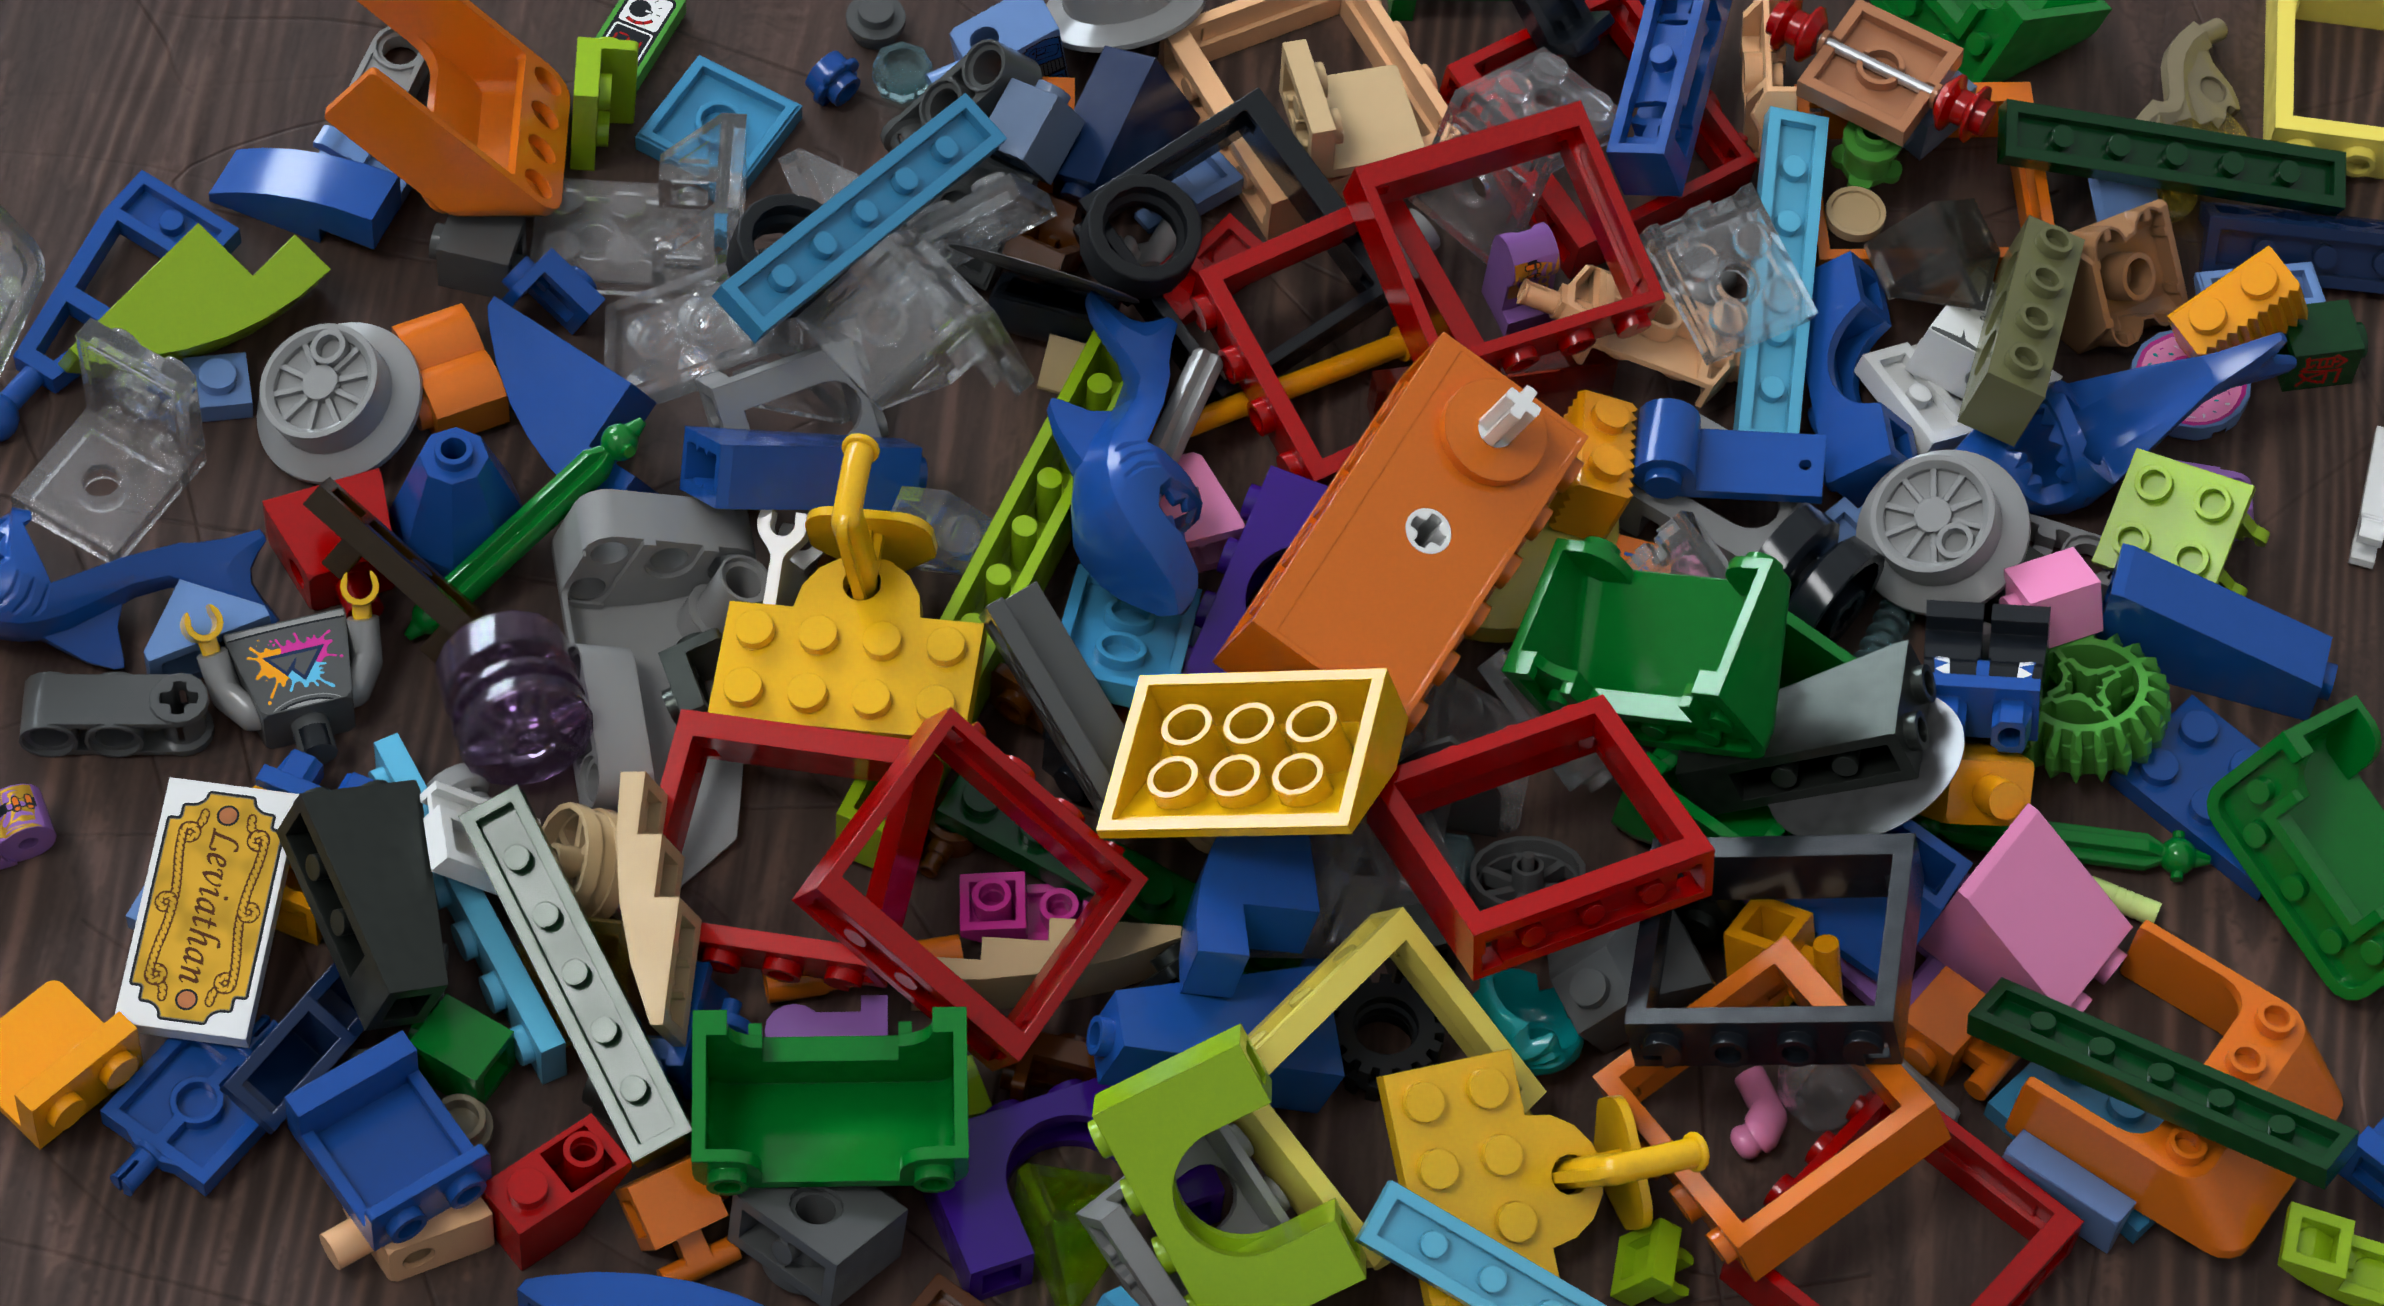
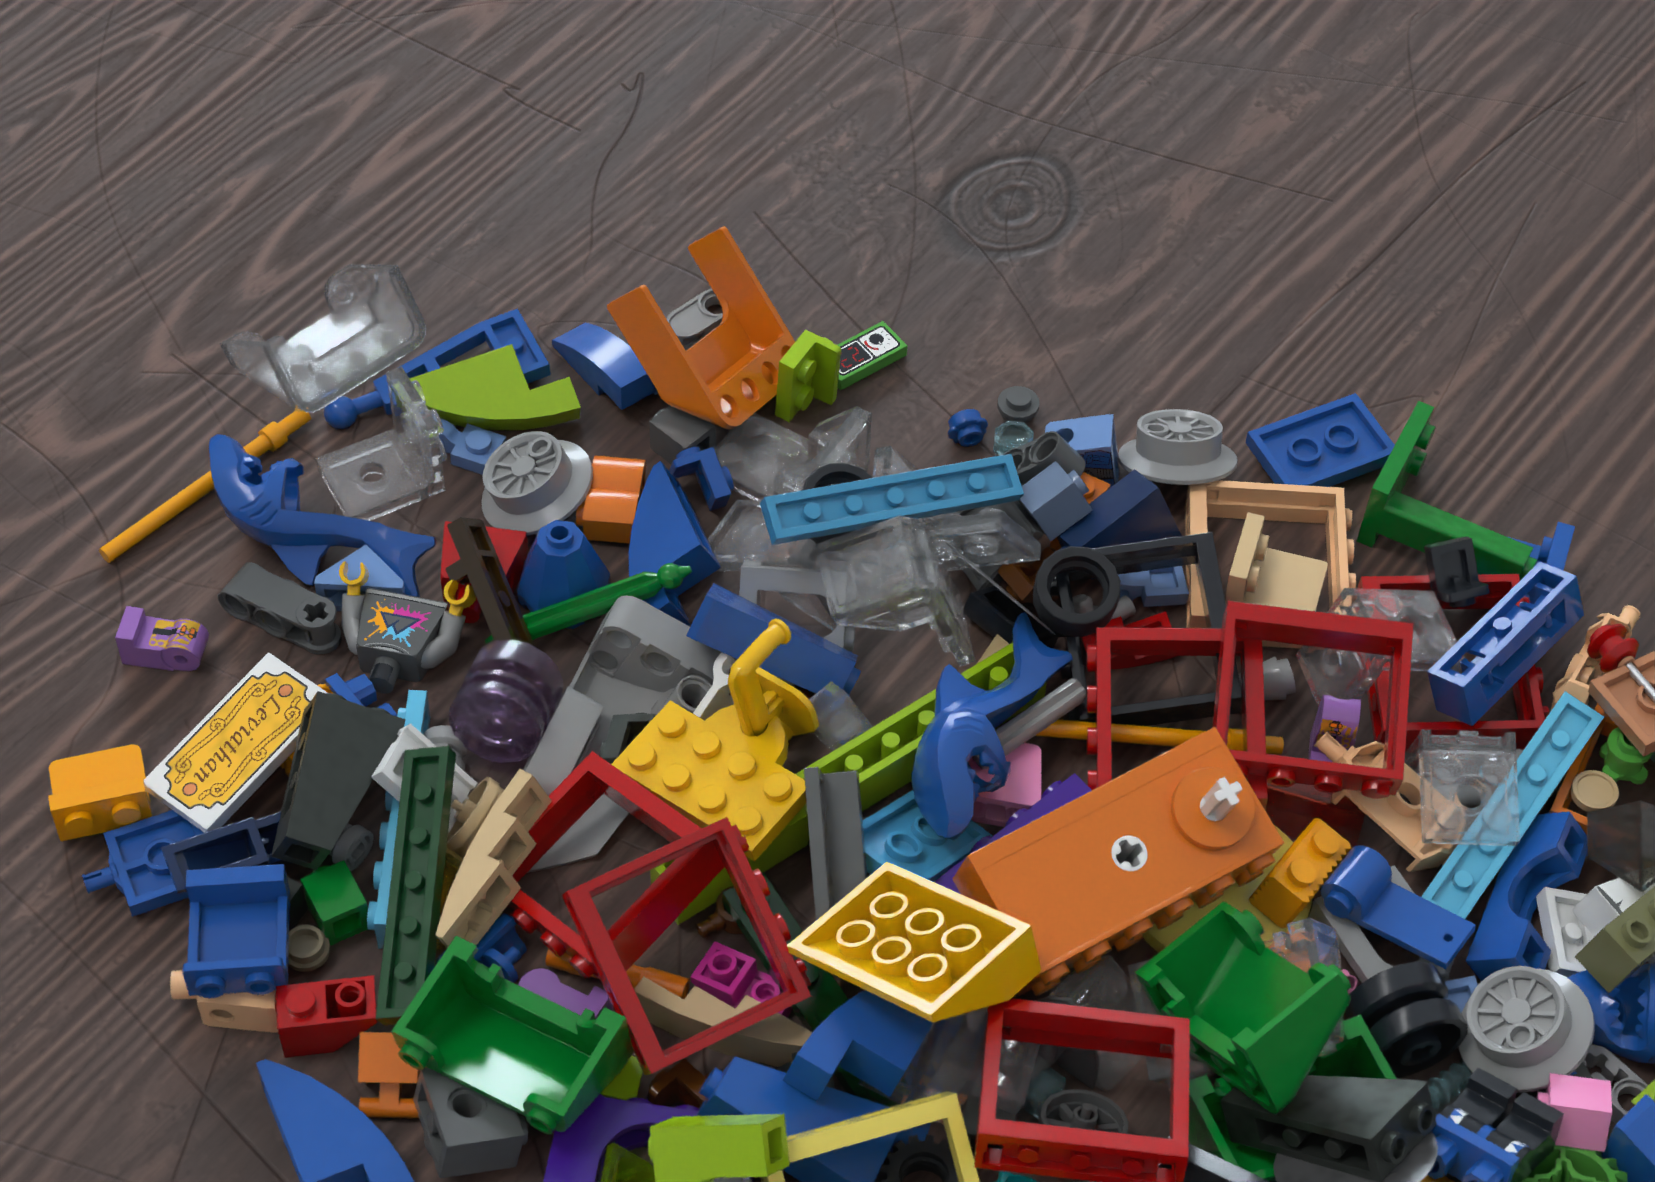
camera: 35 degrees right, 5 degrees down
dark azure tile [635,55,802,201] -> none

